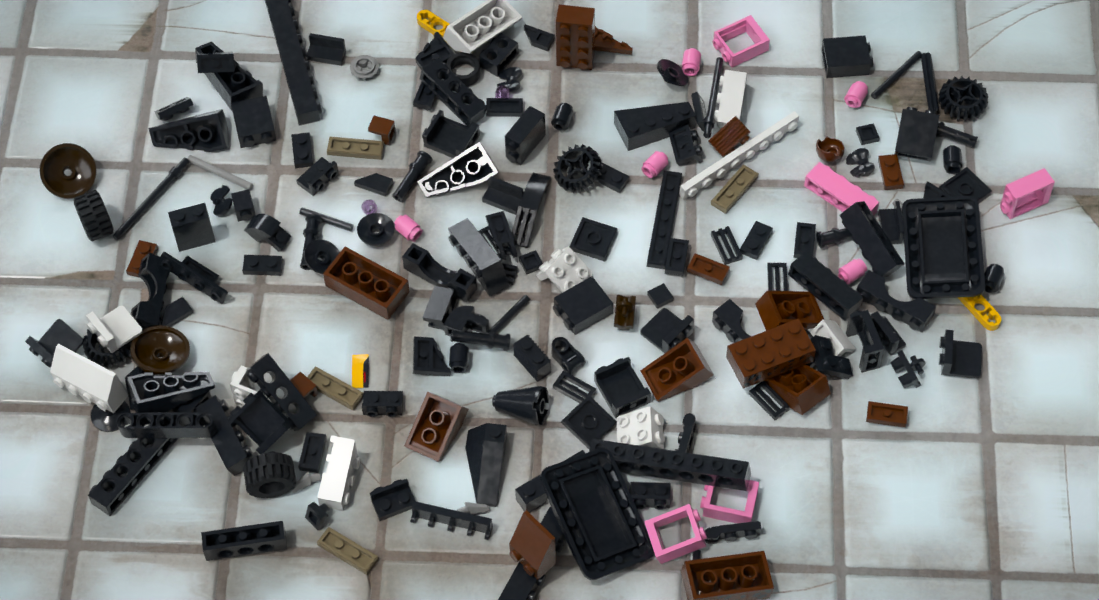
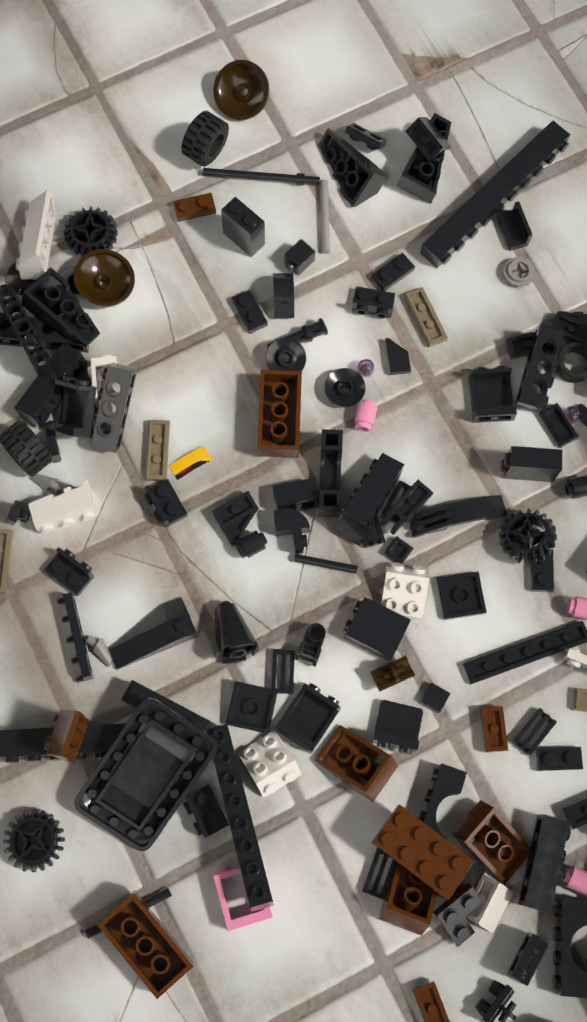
camera: 55 degrees right, 15 degrees up
black bracket [25,319,84,368] -> none
white bracket [86,306,143,353] -> none
black arch [131,253,170,330] -> none
black bracket [158,252,228,304] -> none
black tile [160,296,193,327] -> none
black piece [210,185,232,217] -> none
black brick [231,96,277,148] -> none
reddish brown panel [290,372,318,398] -> none
black plate [298,432,327,473] -> none
black bar [299,207,353,231] -> none
reddish brown panel [368,115,396,145] -> none
black pin [392,151,433,202] -> none
reddish brown slope [404,392,469,462] -> none
wedge [417,142,499,197] -> none
black pin [450,329,510,351] -> none
black panel [482,176,524,215] -> none
black brick [513,335,551,382] -> none
bright pink window [644,504,707,564] -> none
black plate [665,238,689,276] -> none
black hinge [675,413,696,453] -> none
black hinge [704,521,761,544] -> none
black tile [767,263,788,291] -> none
black panel [846,310,884,373] -> none

